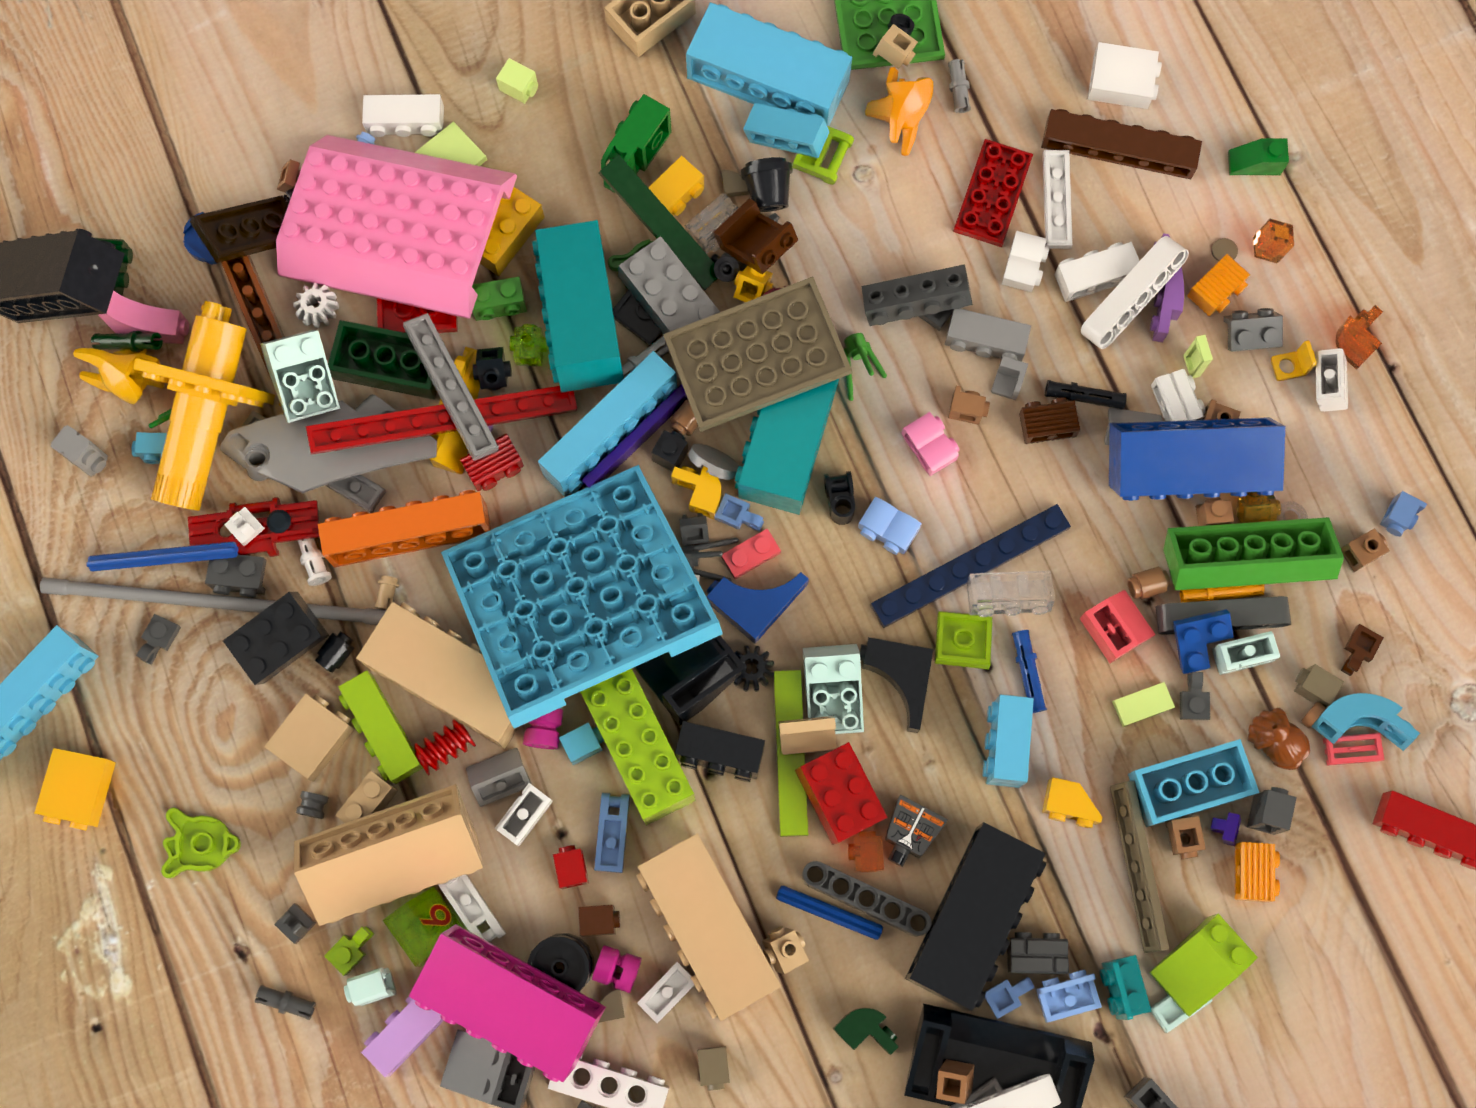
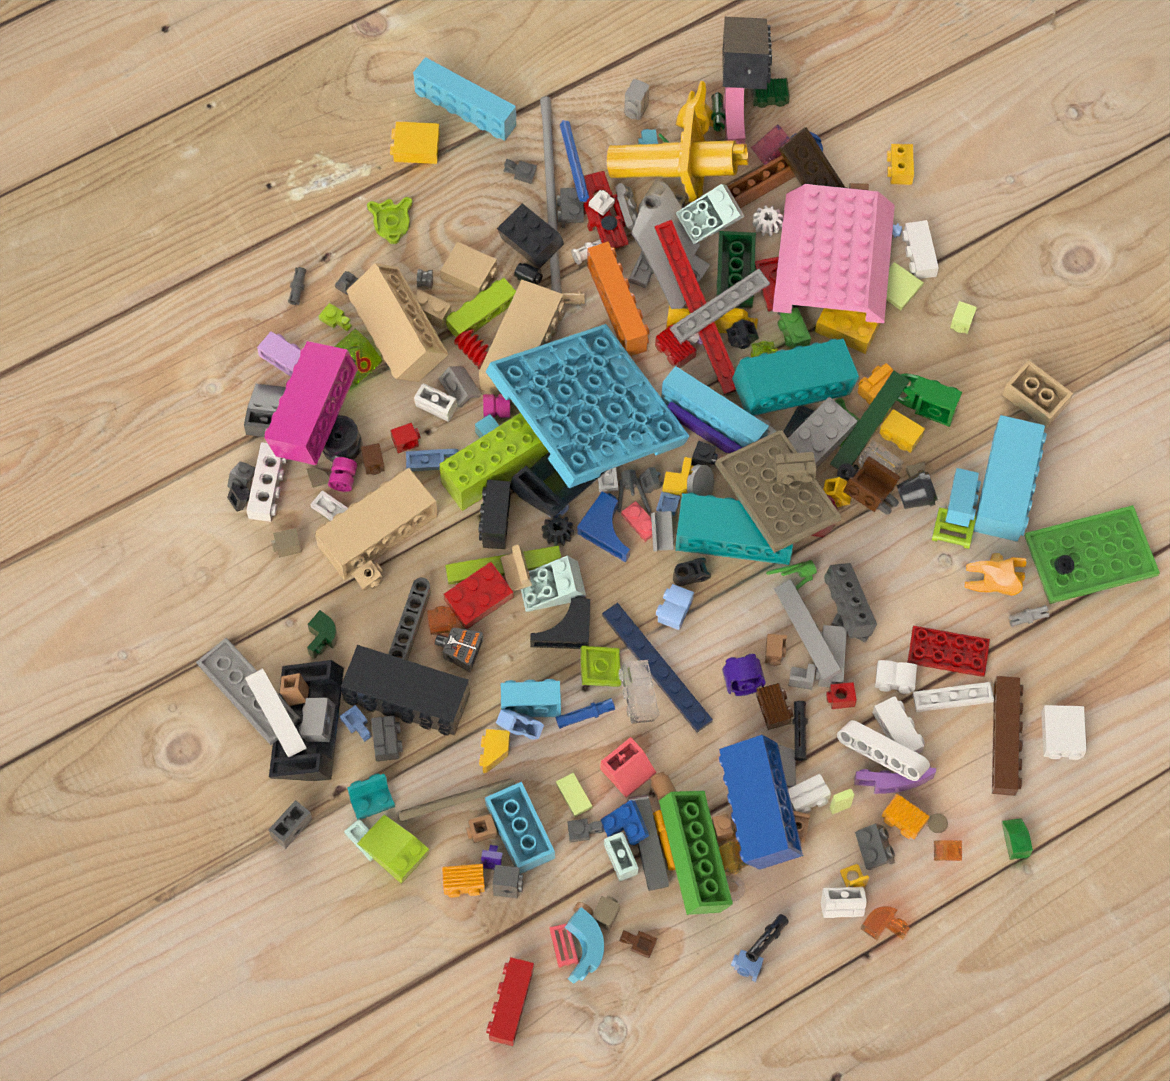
camera: 80 degrees right, 10 degrees down
light aqua brick [344,967,396,1006] -> none
white plate [438,874,506,942] -> none
blue axle [776,886,883,940] -> none
tan brick [872,24,918,69] -> none
bright pink brick [901,412,959,476] -> none
light blue bracket [1036,969,1102,1023] -> none
dark orange hair [1248,708,1310,770] -> none
medium nougat brick [1341,528,1390,572] -> none
none -> light grey brick [299,698,335,742]
none -> light blue brick [496,709,544,740]
none -> light grey hinge [616,183,638,230]
none -> light grey panel [651,511,674,551]
none -> dark purple brick [722,654,766,696]
none -> black pin [746,914,789,962]
none -> clear pink brick [751,124,790,165]
none -> dark tan brick [774,452,816,484]
none -> light grey tile [774,579,842,682]
none -> red brick [826,682,857,709]
none -> light orange brick [857,363,893,405]
none -> yellow brick [886,144,914,185]

